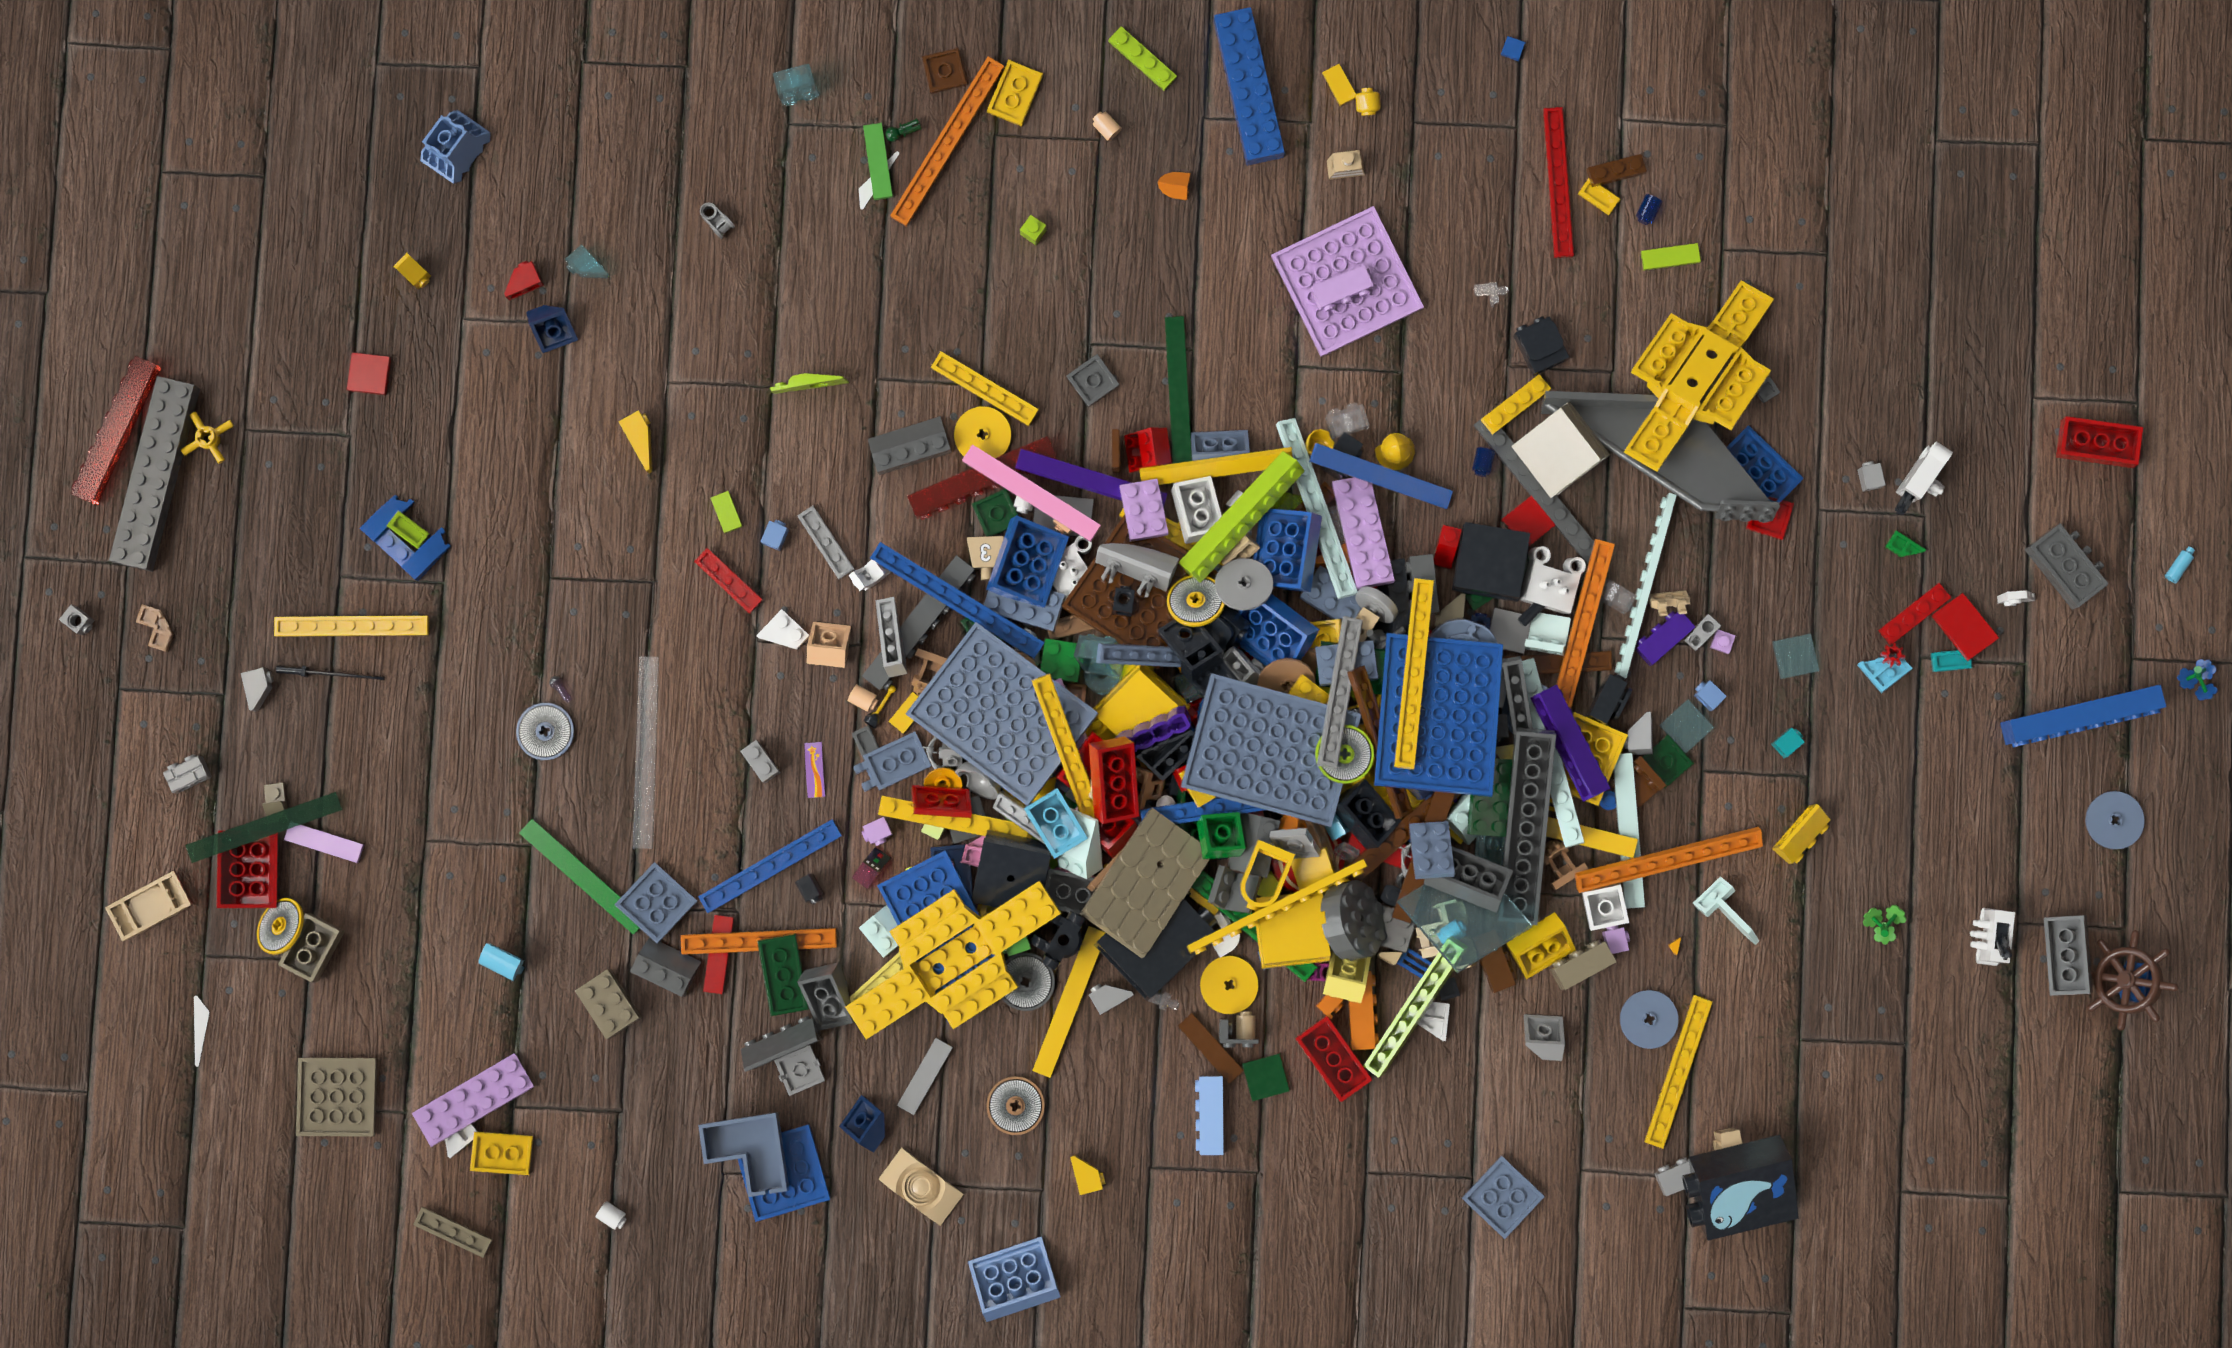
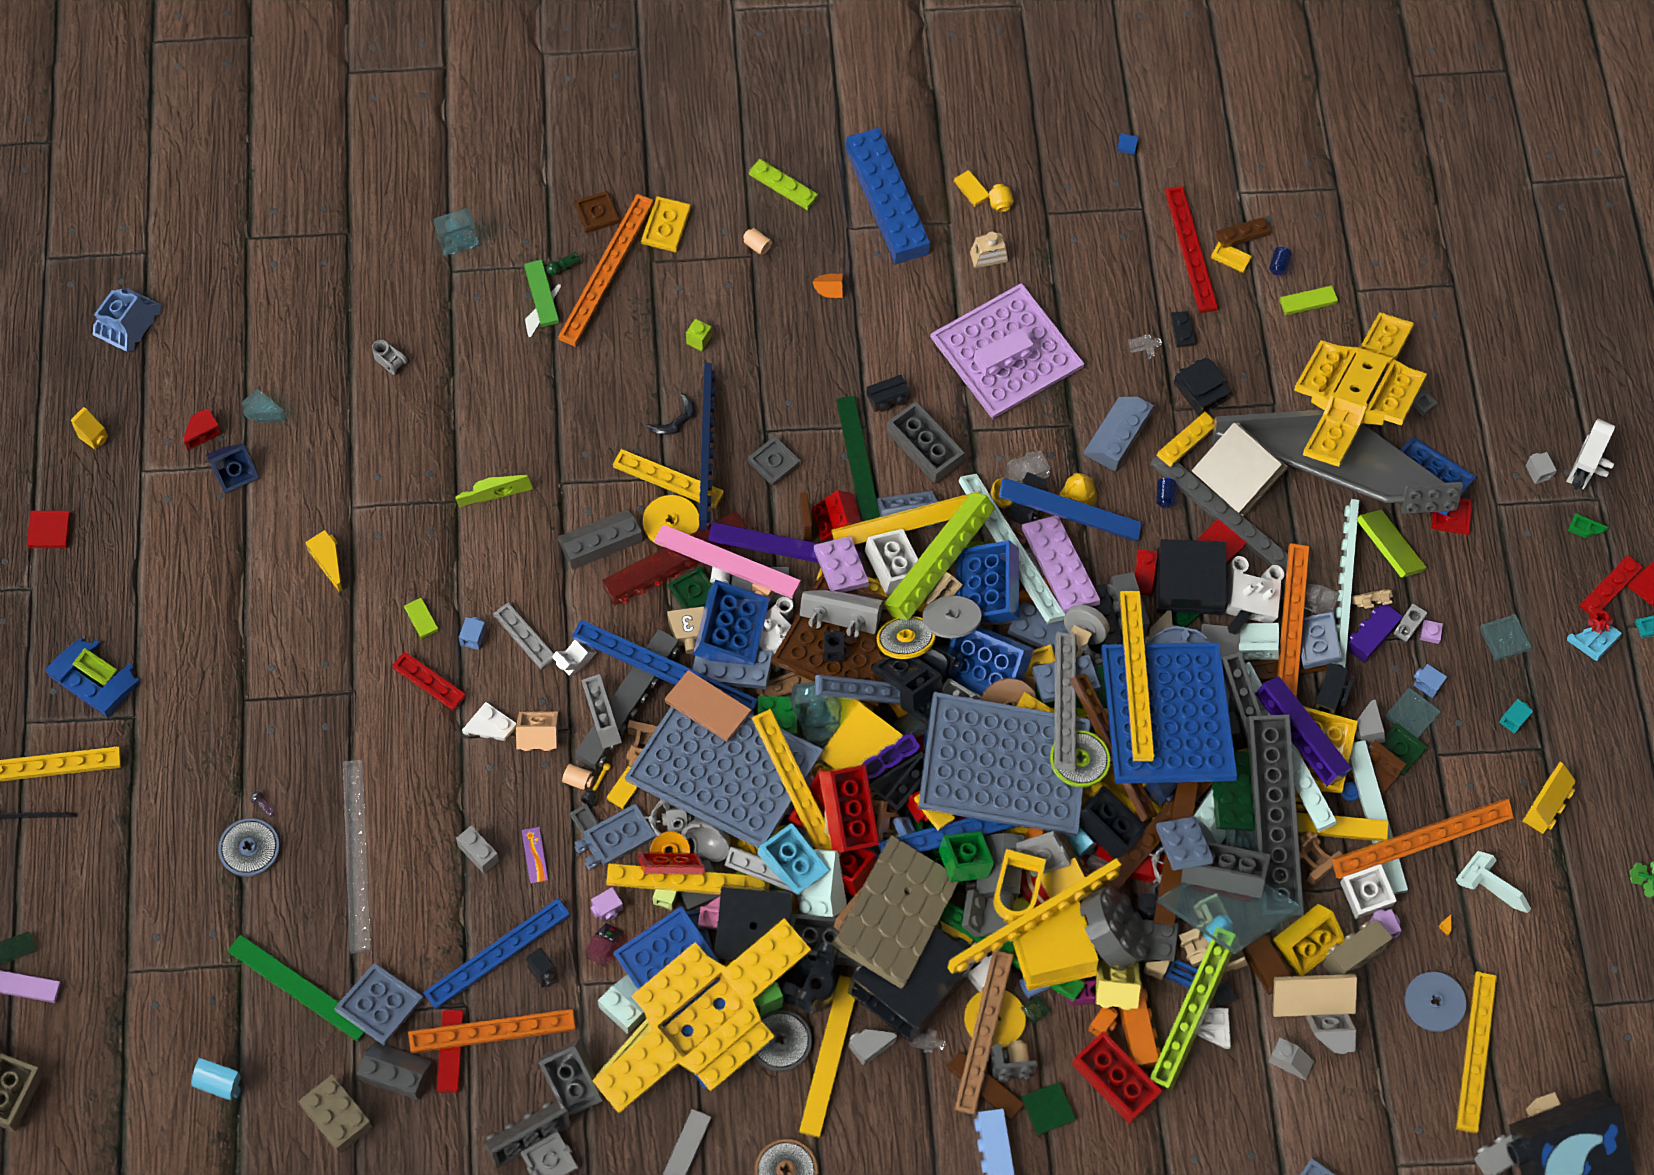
camera: 15 degrees left, 20 degrees down
dark green tile [757,933,809,1016] -> none
none -> black piece [647,393,694,435]
none -> nougat tile [664,670,752,742]
none -> dark blue plate [699,363,716,530]
none -> black brick [866,375,910,412]
none -> dark grey brick [886,401,965,484]
none -> medium blue tile [893,817,916,836]
none -> medium nougat tile [954,951,1013,1115]
none -> clear green tile [1021,996,1050,1024]
none -> sand blue slope [1083,397,1154,472]
none -> black plate [1170,311,1195,348]
none -> light grey slope [1268,1038,1314,1080]
none -> tan tile [1273,974,1357,1017]
none -> sand blue tile [1300,611,1342,669]
none -> lime tile [1357,510,1427,578]

